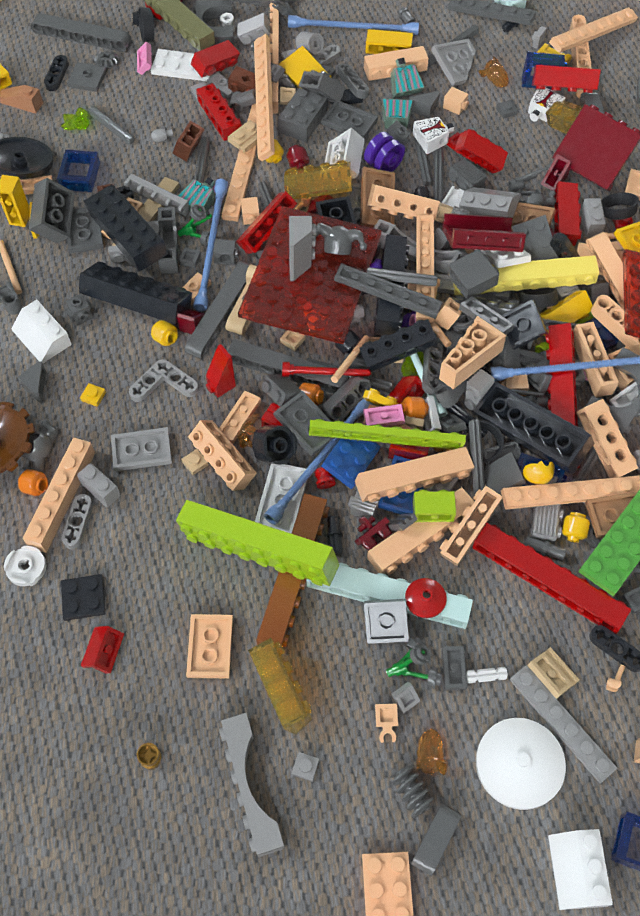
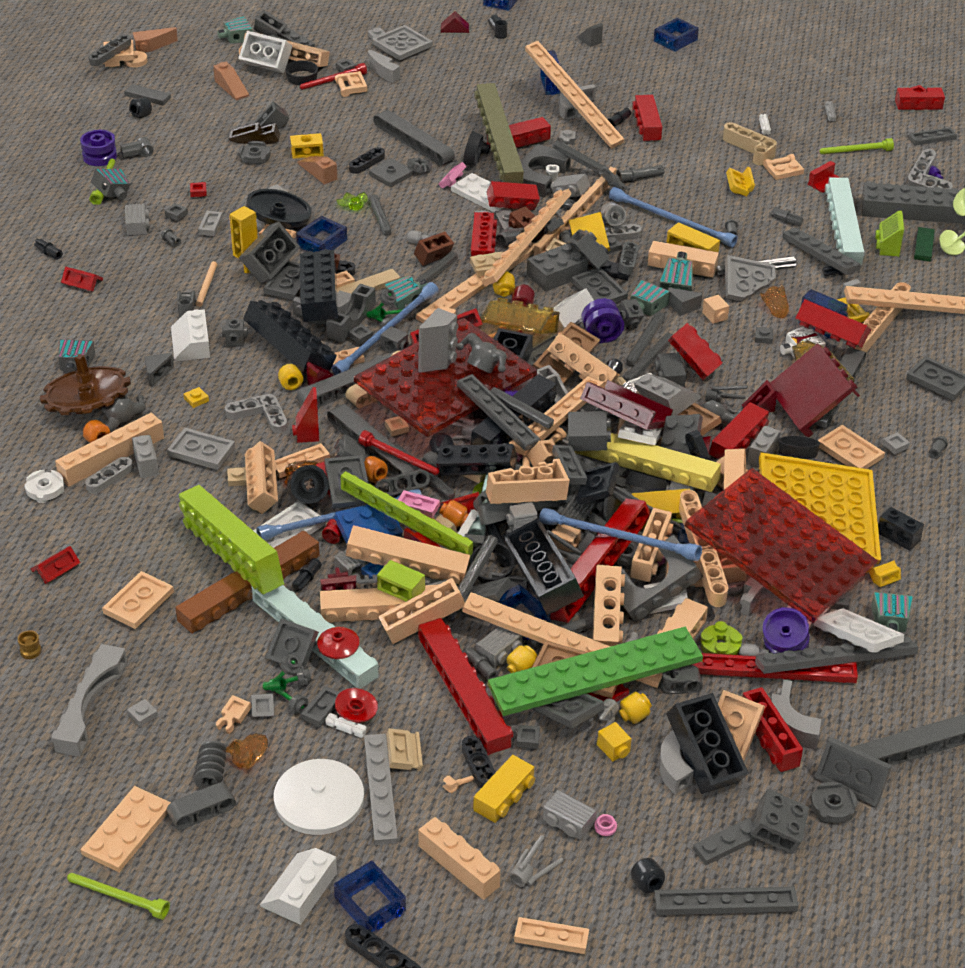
camera: 30 degrees right, 20 degrees down
black plate [61,574,106,621] -> none
light grey hinge [124,174,189,216] -> none
clear yellow slope [248,638,312,734] -> none
light nougat bar [331,335,370,383] -> none
yellow plate [362,388,398,407] -> none
white torso [413,117,454,154] -> none
yellow hair [523,461,555,485] -> none
none -> red dish [335,688,378,723]

